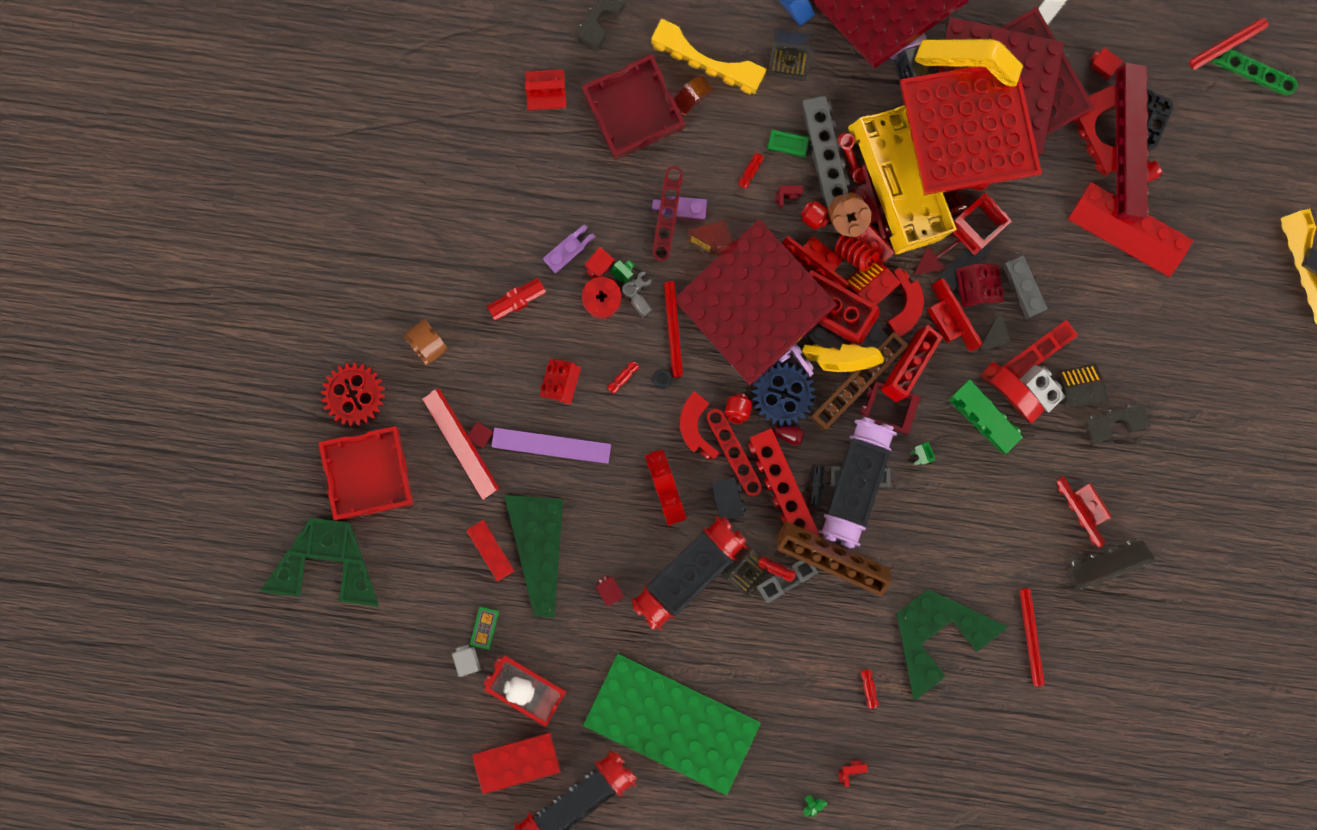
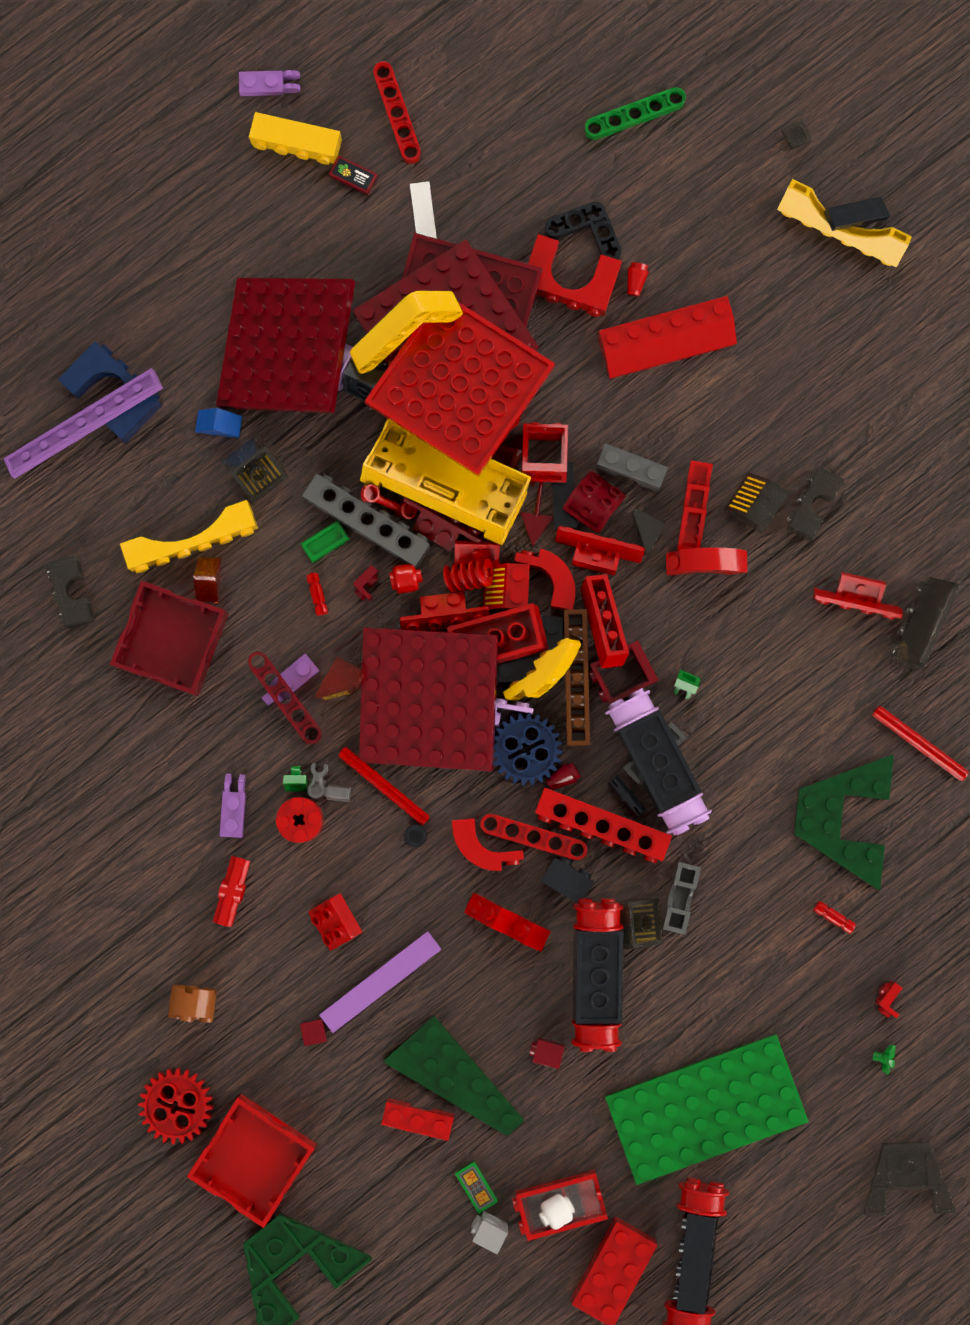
camera: 35 degrees left, 0 degrees up
tile [422,388,500,500] -> none
red bracket [525,69,566,110] -> none
red brick [585,247,615,279] -> none
red axle [607,360,639,394] -> none
red head [725,393,752,424] -> none
red axle [758,557,796,582] -> none
reddish brown brick [777,521,892,596] -> none
dark orange brick [829,193,871,237] -> none
green wedge [948,379,1023,455] -> none
light grey brick [1019,365,1066,412] -> none
red brick [1089,48,1123,81] -> none
dark red brick [1116,63,1149,222] -> none
red axle [1189,18,1269,69] -> none

